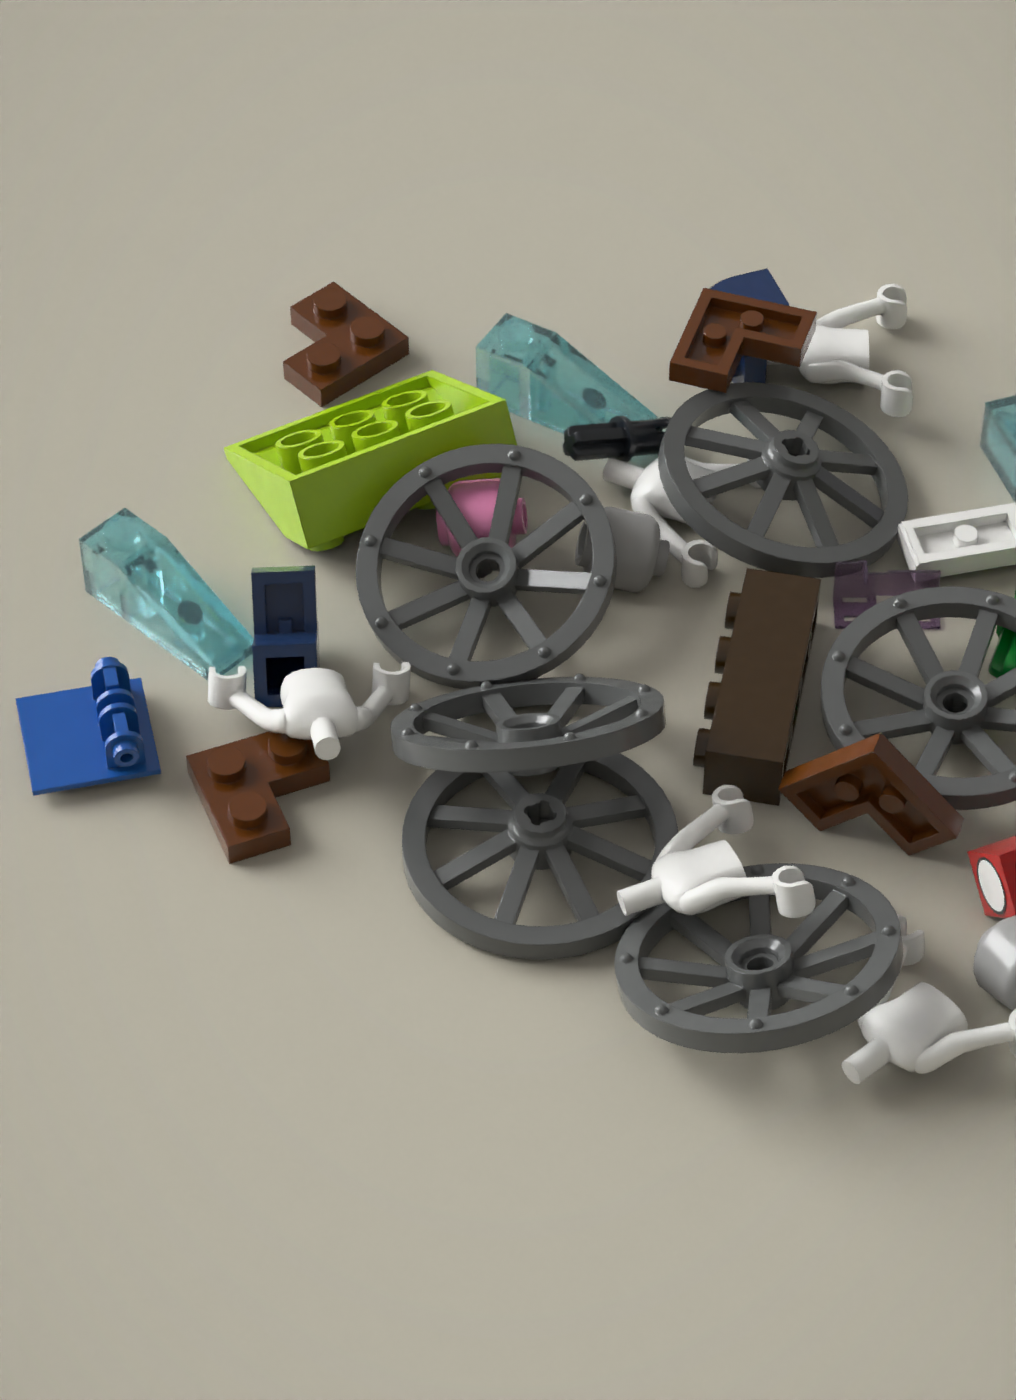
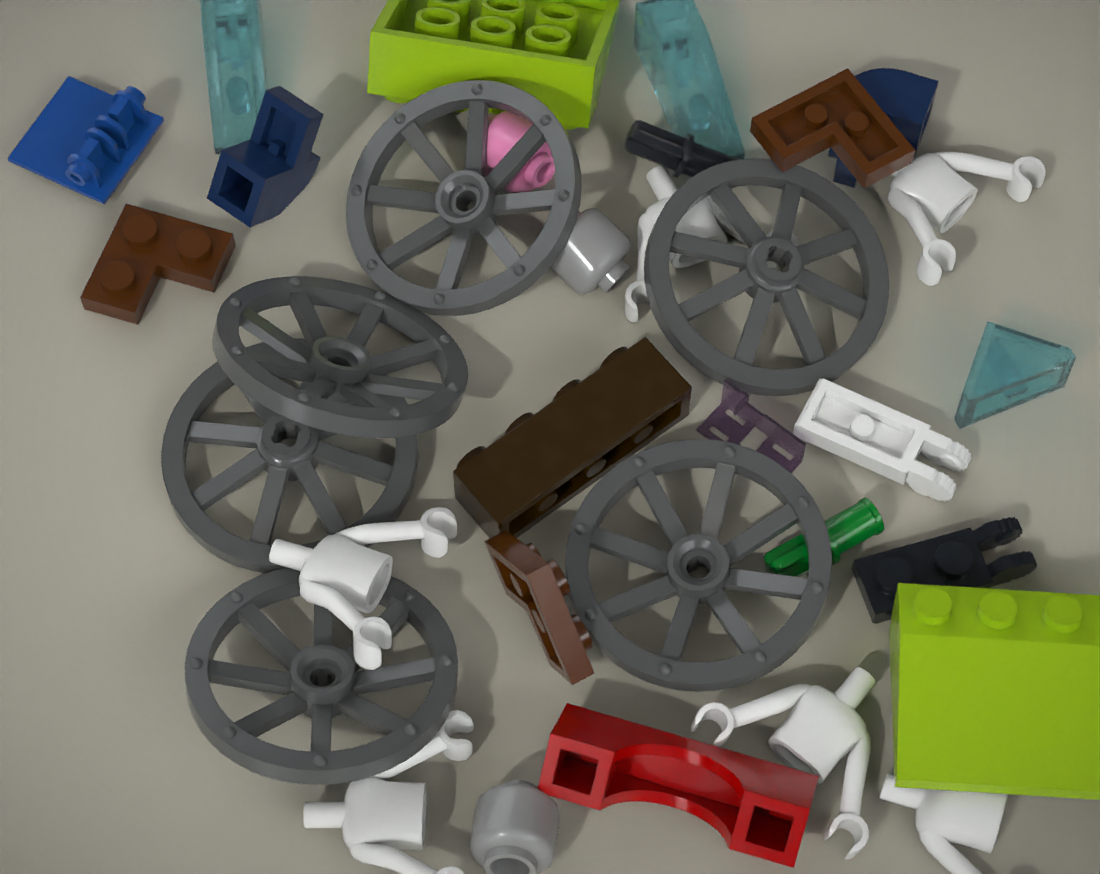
camera: 40 degrees right, 15 degrees up
white piece [208,662,411,760] -> none

